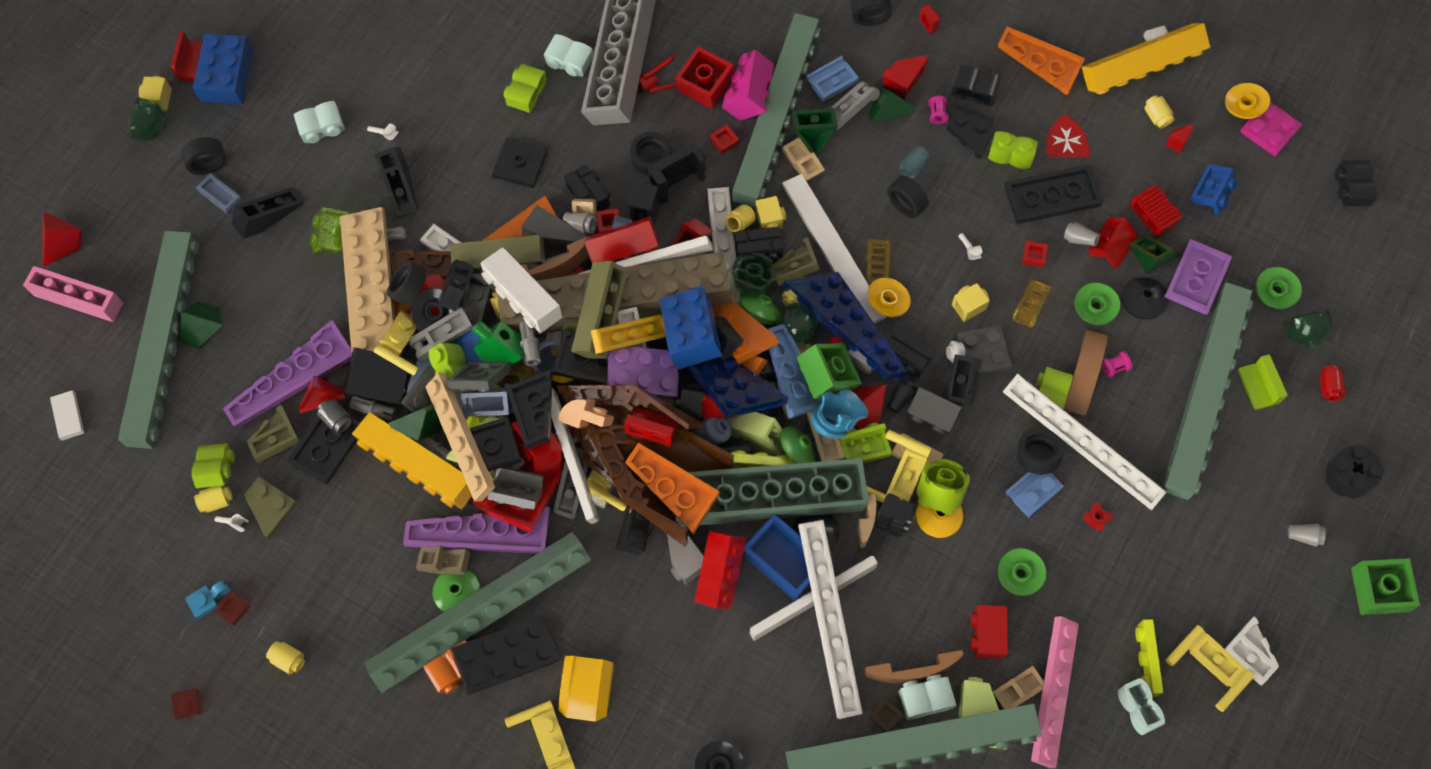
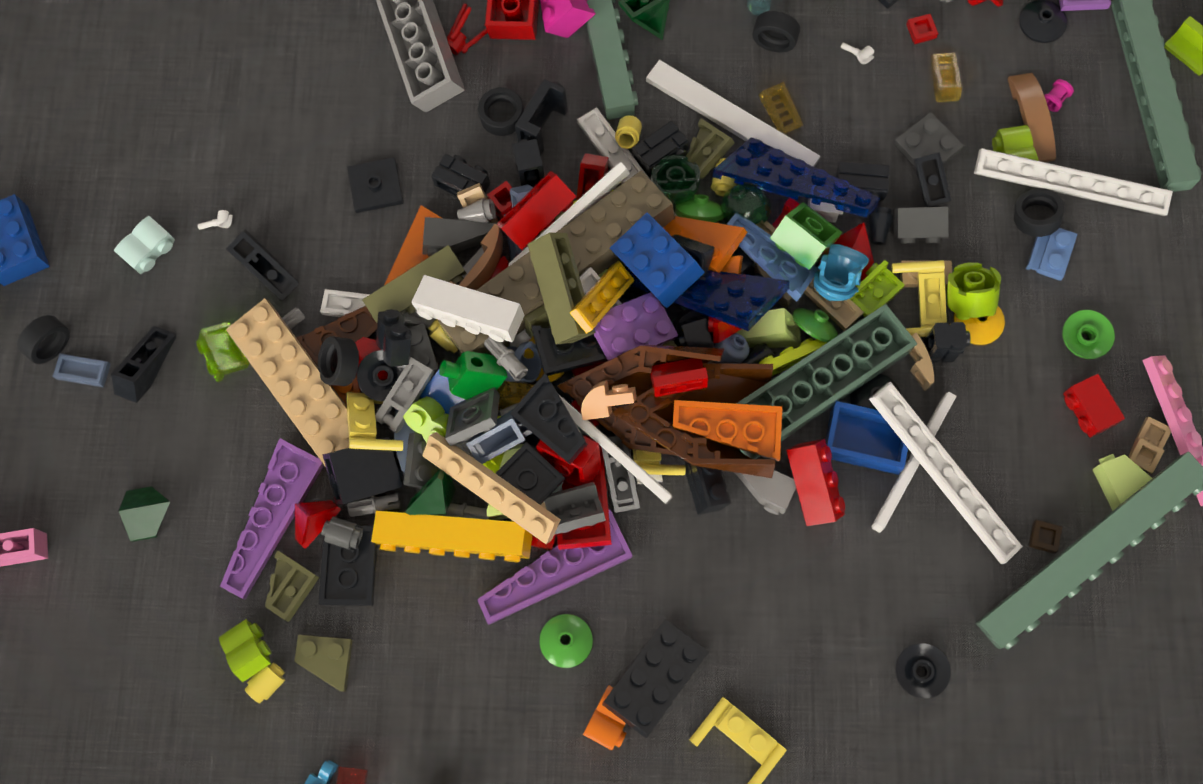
camera: 25 degrees left, 5 degrees up
white tile [50,390,84,441] -> none
sand green brick [118,231,199,449] -> none
white hand [215,514,249,532] -> none
sand green brick [364,532,591,693] -> none
dark tan slope [416,546,471,575] -> none
lime brick [504,64,547,113] -> none
light aqua brick [544,34,594,77] -> none
yellow slope [558,656,615,722] -> none
red plate [709,124,739,154] -> none
light yellow brick [755,196,786,229] -> none
tan slope [781,138,825,181] -> none
medium nougat slope [864,650,963,684] -> none
yellow dish [867,278,911,317] -> none
light aqua brick [899,674,957,720] -> none
white plate [946,341,965,363] -> none
light yellow brick [952,283,990,322] -> none
bright green dish [1074,283,1120,325] -> none
red plate [1083,503,1112,531] -> none

